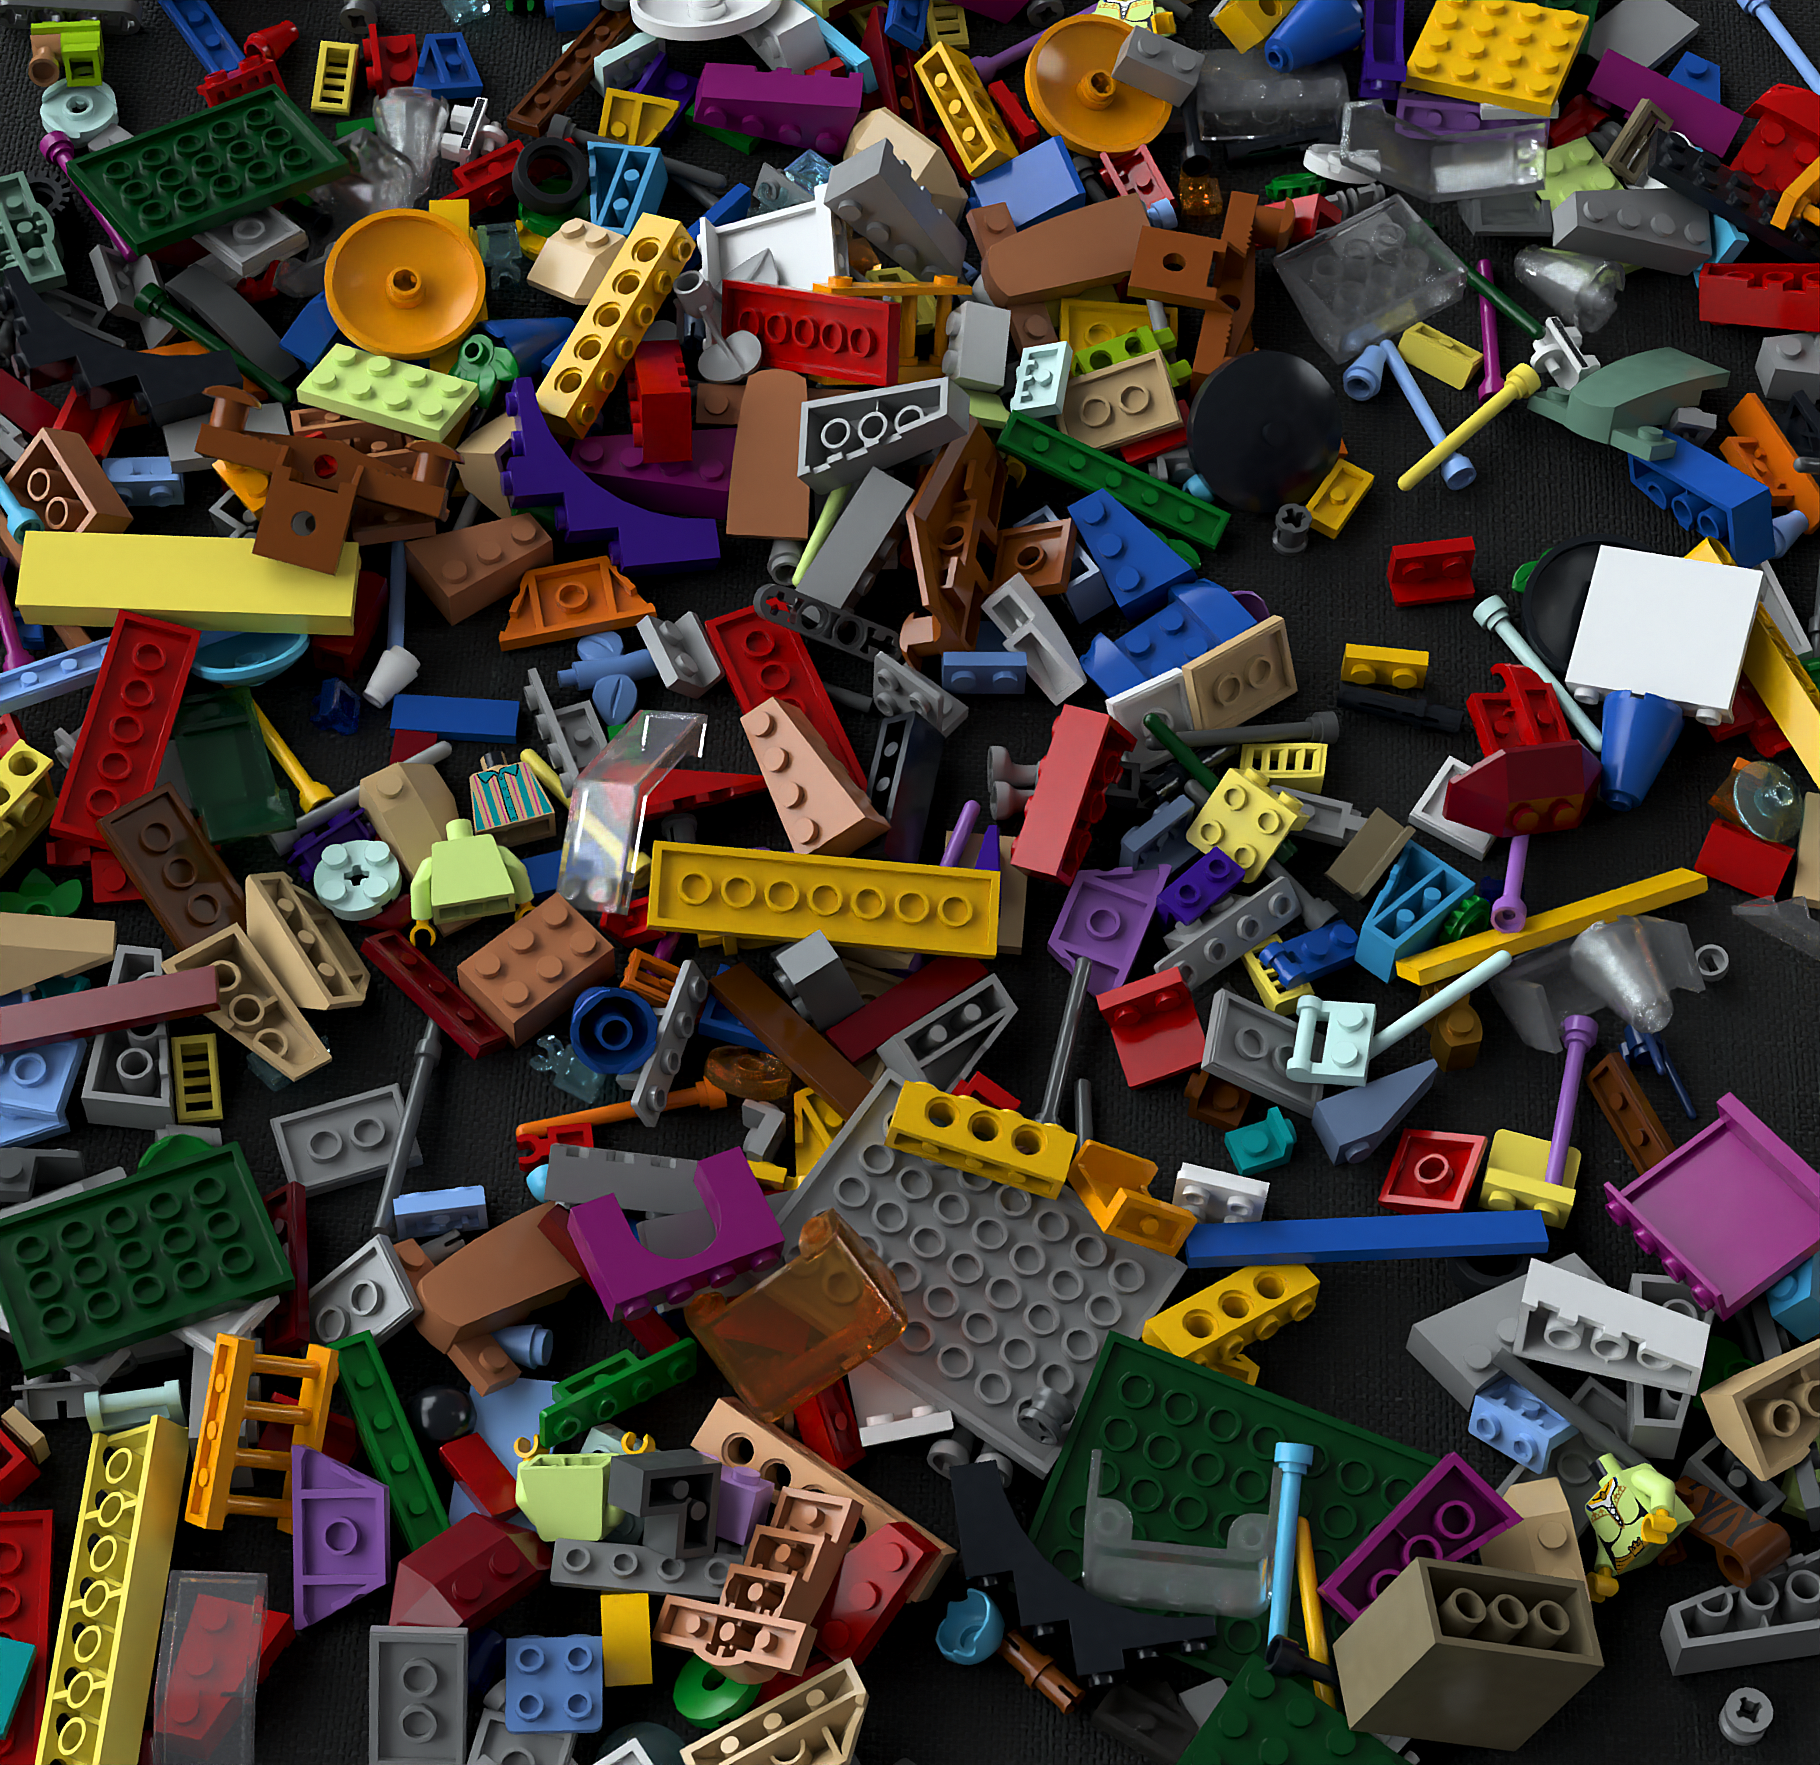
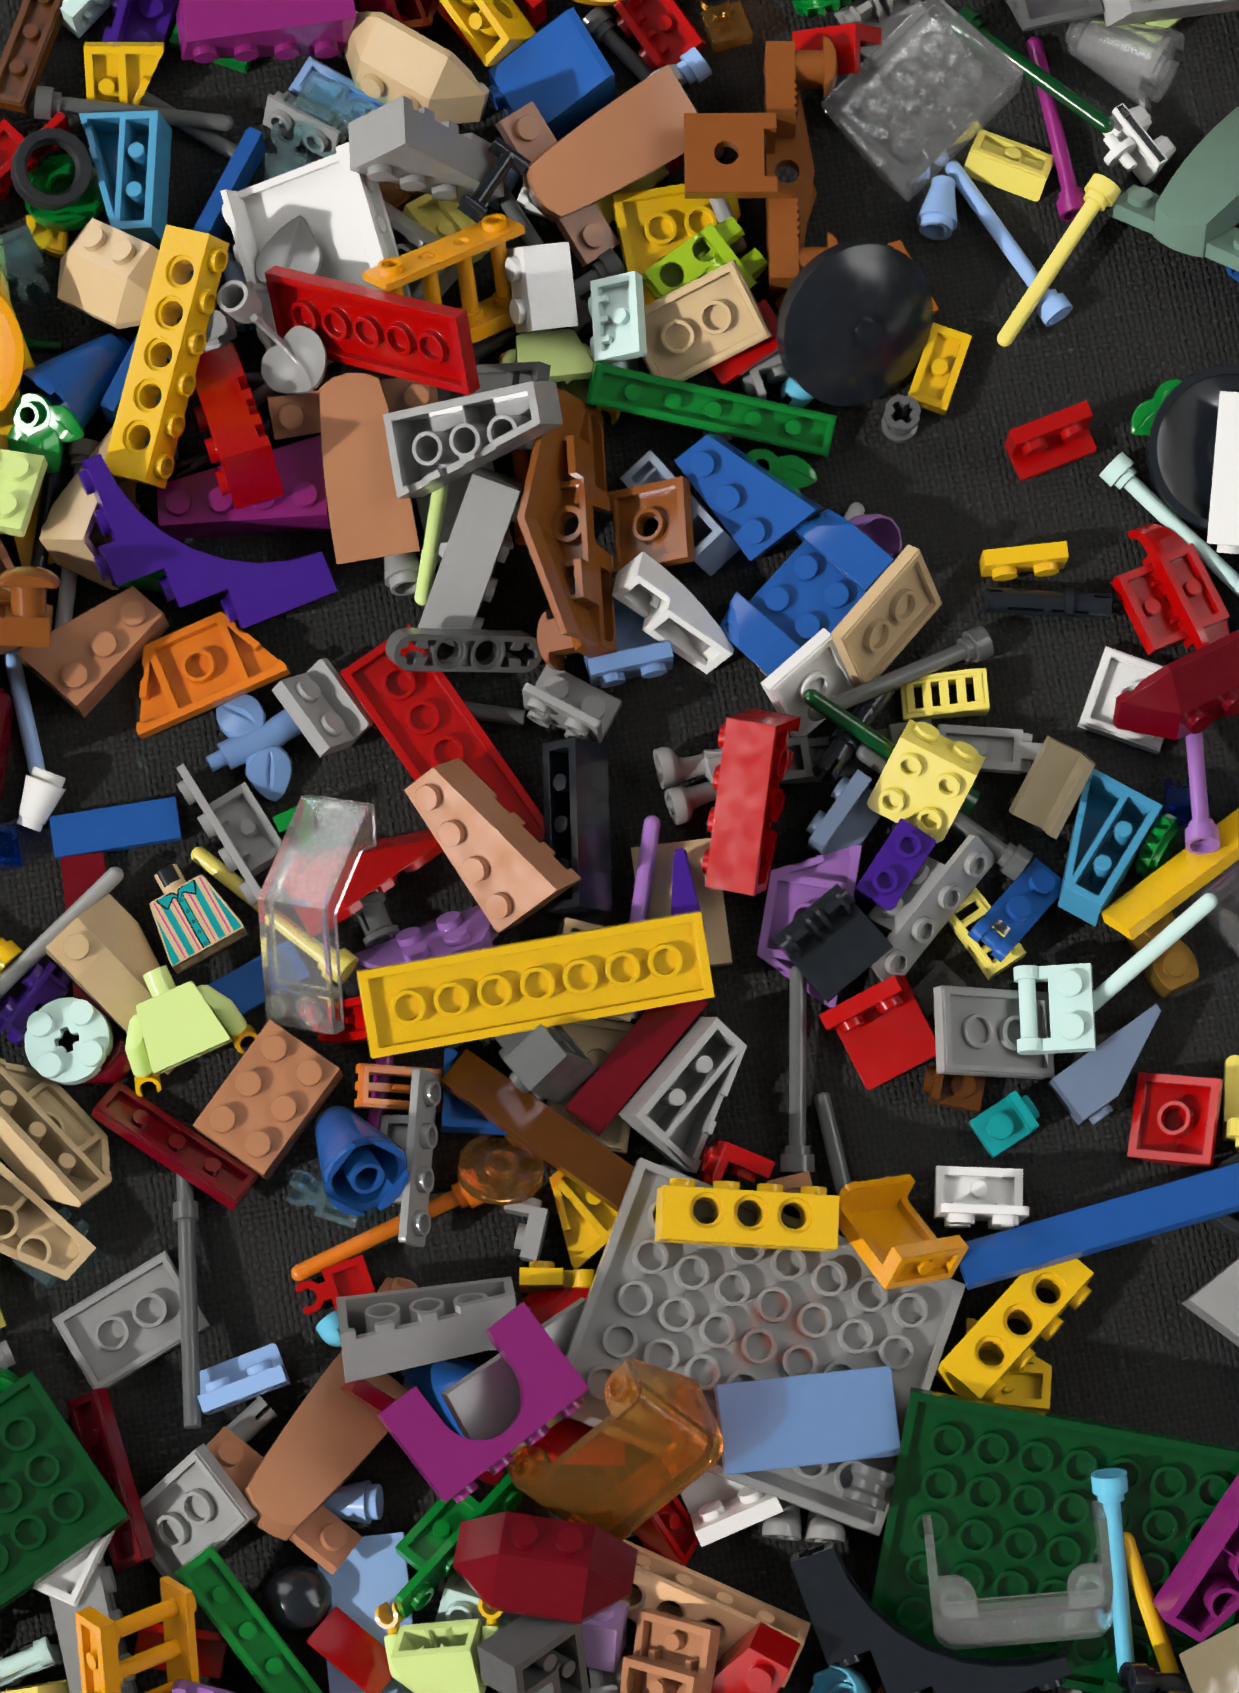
camera: 10 degrees left, 20 degrees up
none -> dark red wedge [453,1511,638,1624]
none -> black piece [457,137,531,223]
none -> medium blue tile [714,1366,900,1475]
none -> black hinge [772,884,893,1003]

